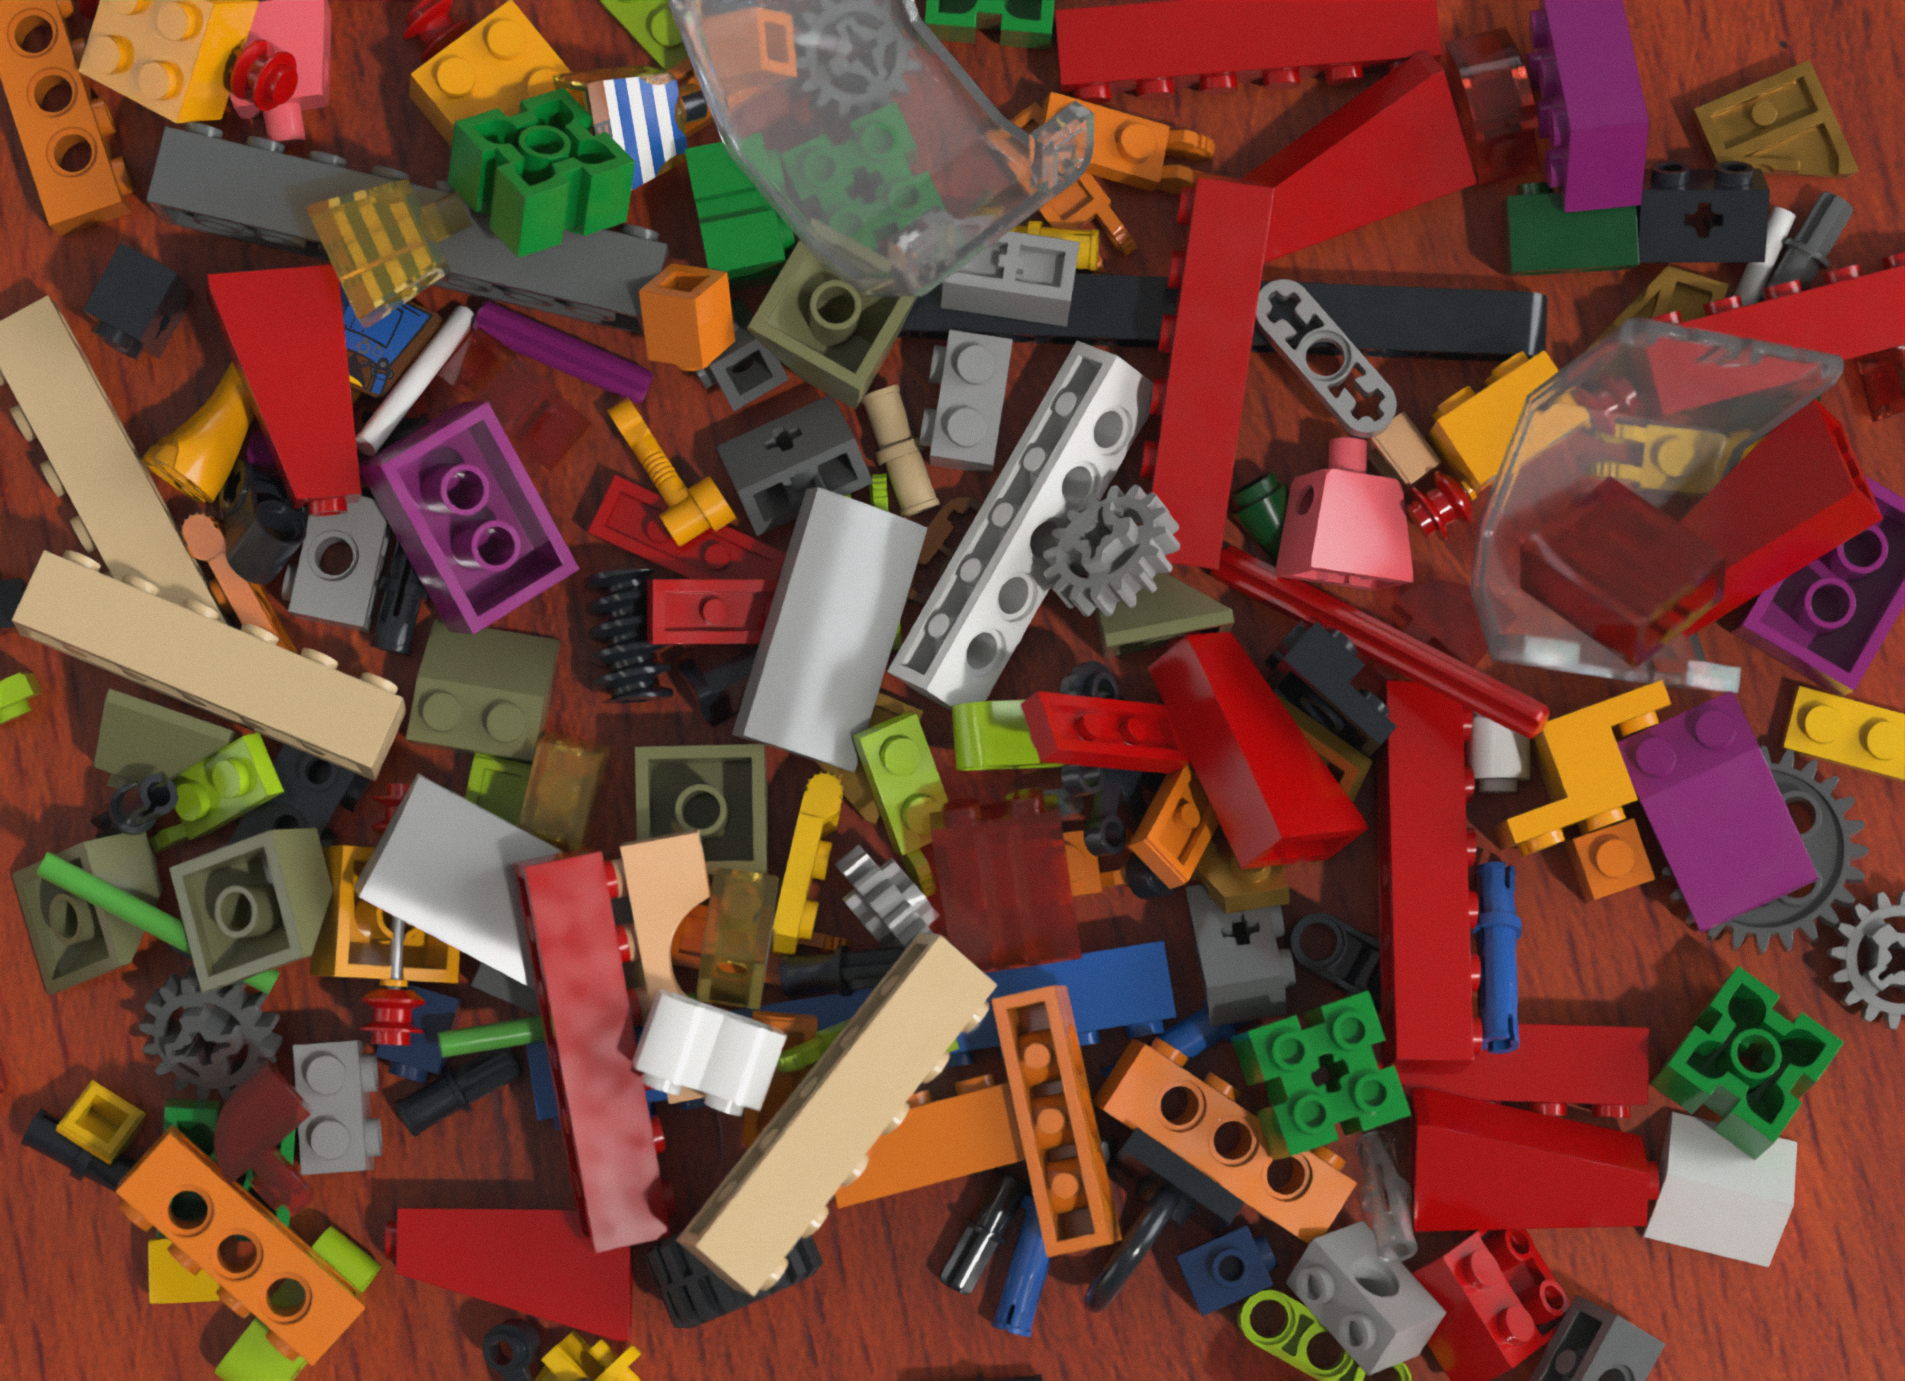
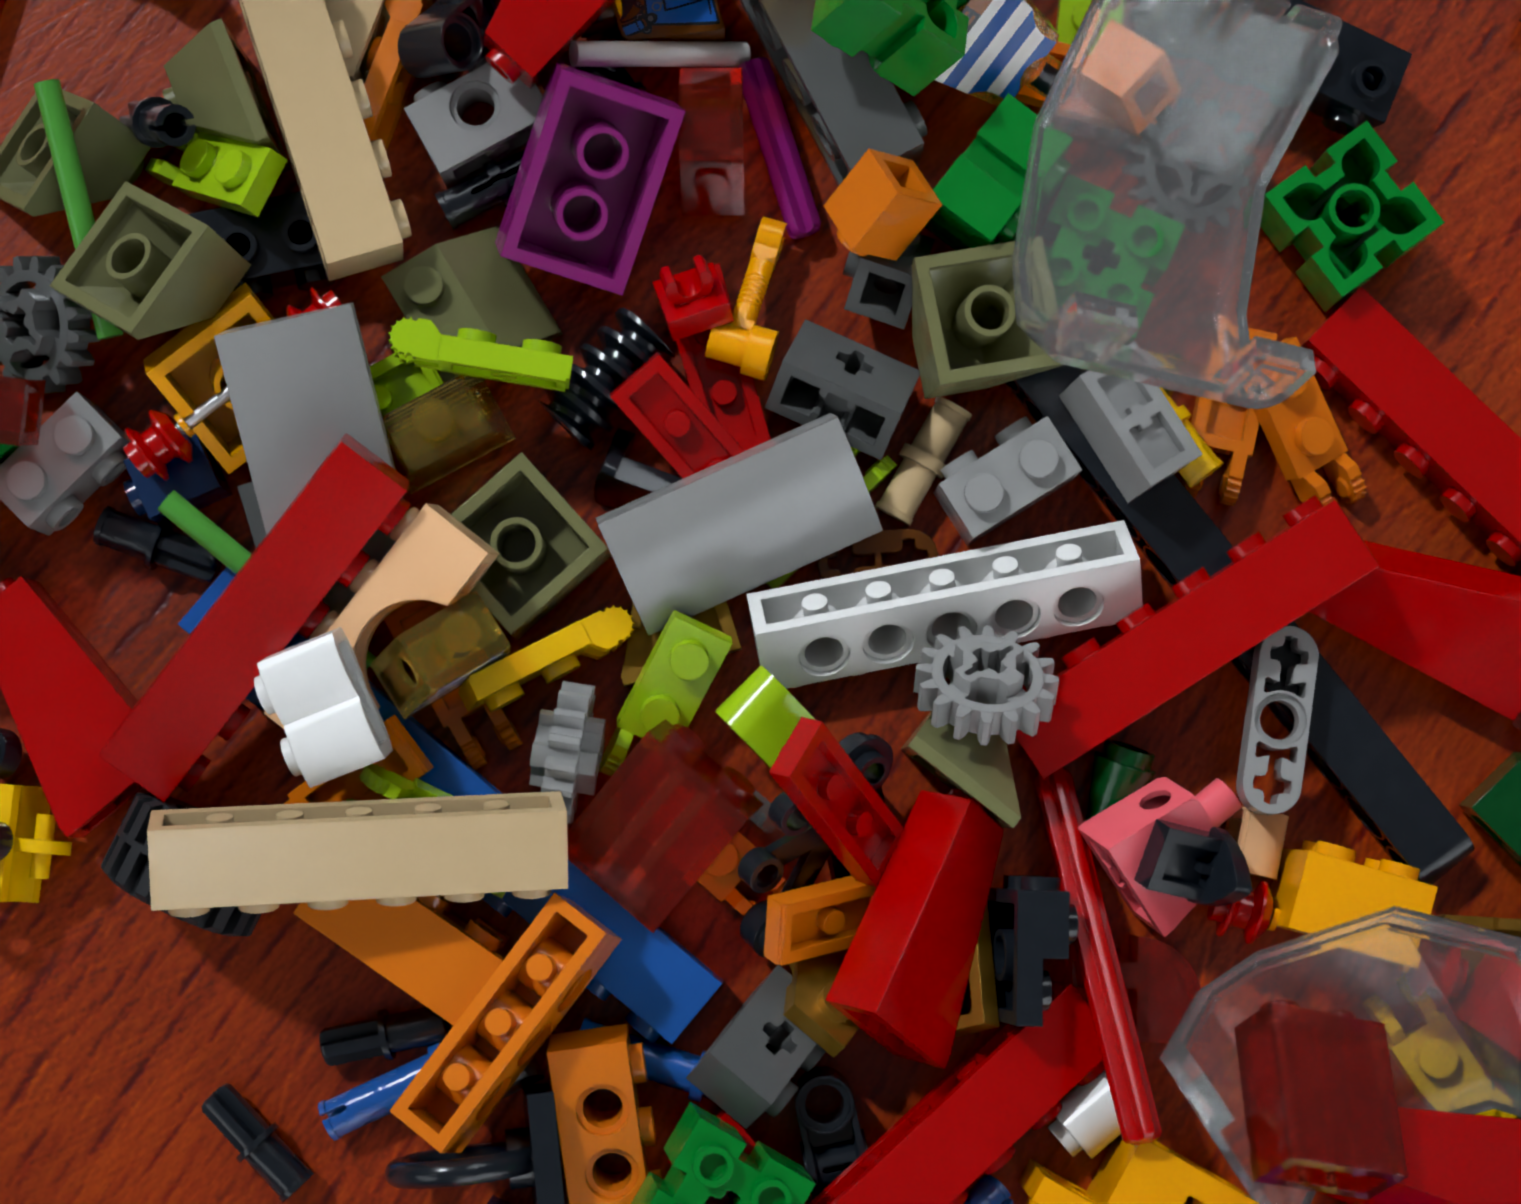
camera: 50 degrees right, 0 degrees up
black axle [780,945,905,997] -> none
none -> lime hinge [388,317,573,392]
none -> red tile [652,255,734,341]
none -> black tile [1134,819,1252,907]

